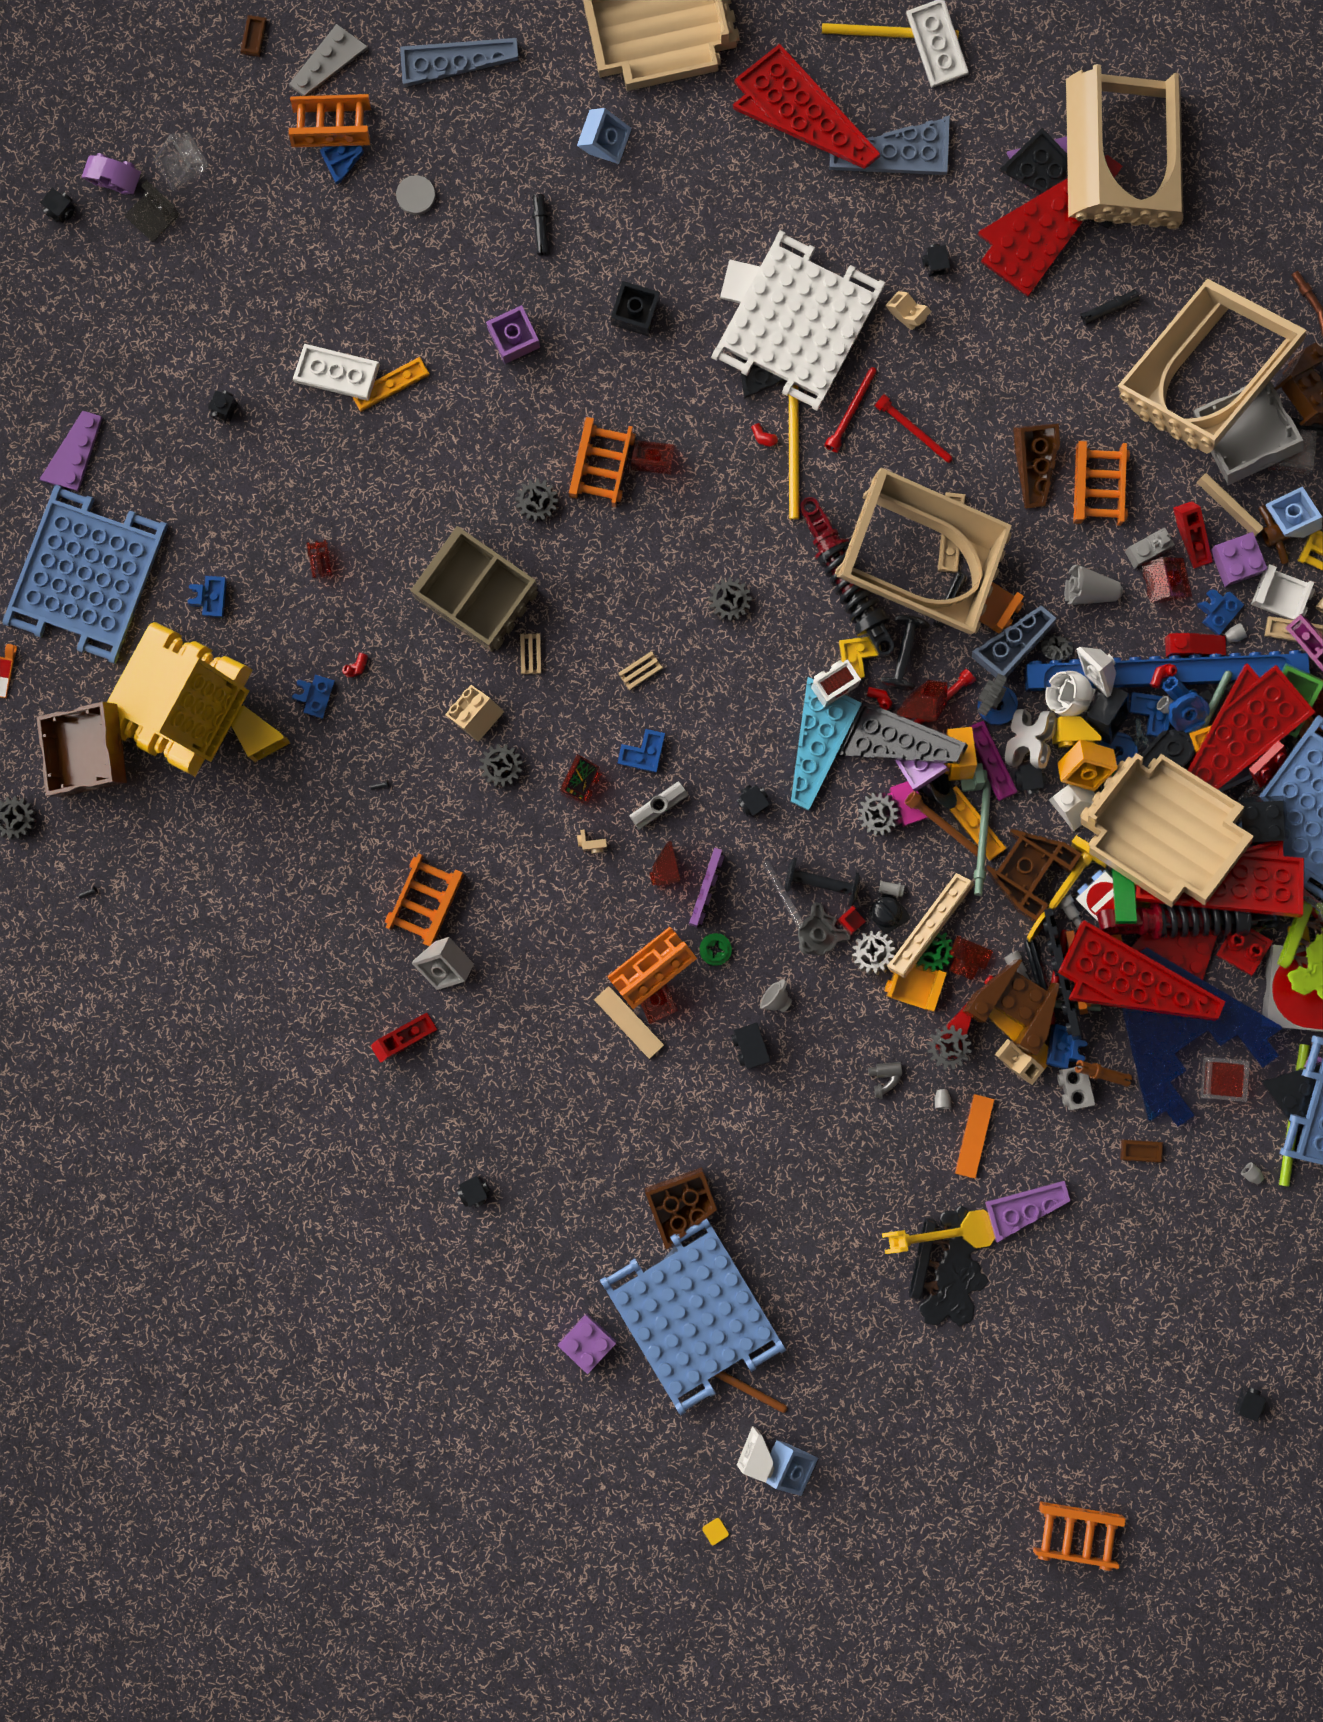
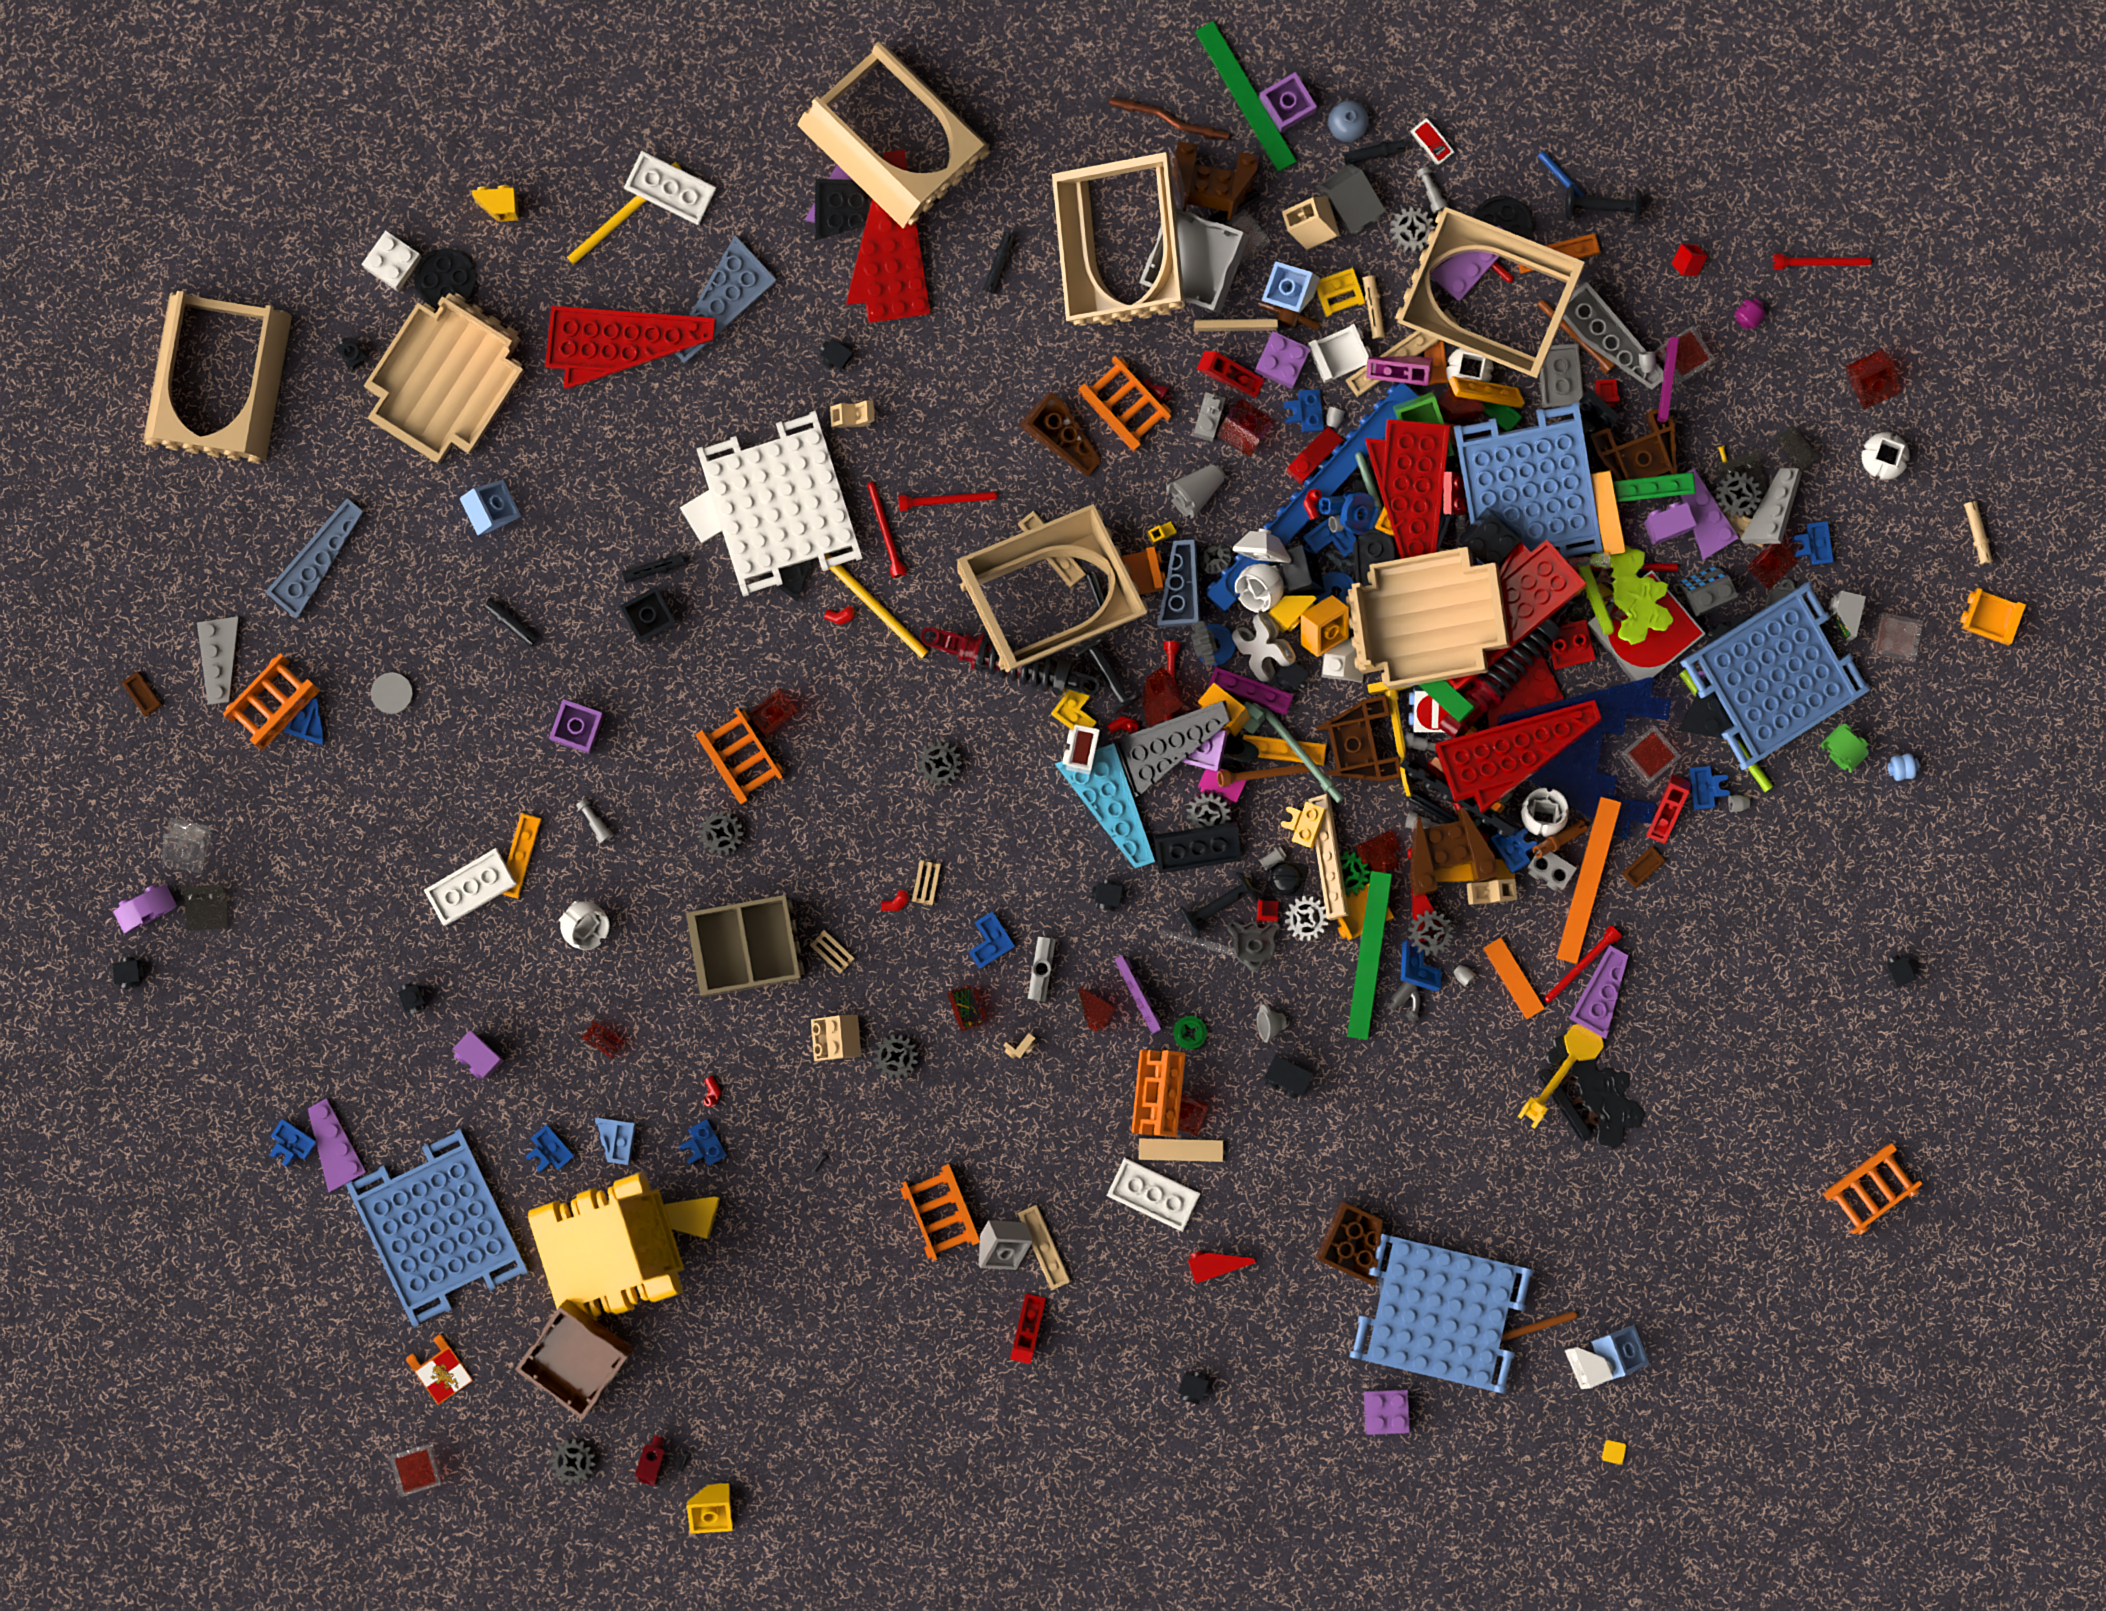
camera: 55 degrees left, 0 degrees up
none -> blue plate [270,1119,318,1167]
none -> medium lavender brick [453,1031,504,1079]
none -> white piece [559,901,610,950]
none -> light grey piece [576,798,614,844]
none -> medium blue wing [595,1118,636,1165]
none -> black pin [622,553,685,584]
none -> dark red torso [634,1435,665,1487]
none -> yellow slope [687,1483,733,1534]
none -> red arm [881,890,909,911]
none -> tan tile [1018,1205,1071,1290]
none -> white tile [1107,1158,1200,1232]
none -> dark red piece [1140,378,1171,404]
none -> yellow piece [1147,521,1177,546]
none -> black plate [1154,822,1241,874]
none -> red slope [1187,1250,1256,1284]
none -> yellow plate [1281,802,1327,849]
none -> green tile [1347,871,1393,1040]
none -> blue plate [1401,940,1441,991]
none -> white piece [1521,788,1569,837]
none -> red piece [1544,925,1622,1003]
none -> orange tile [1556,797,1621,964]
none -> red slope [1646,774,1691,844]
none -> blue plate [1689,766,1730,810]

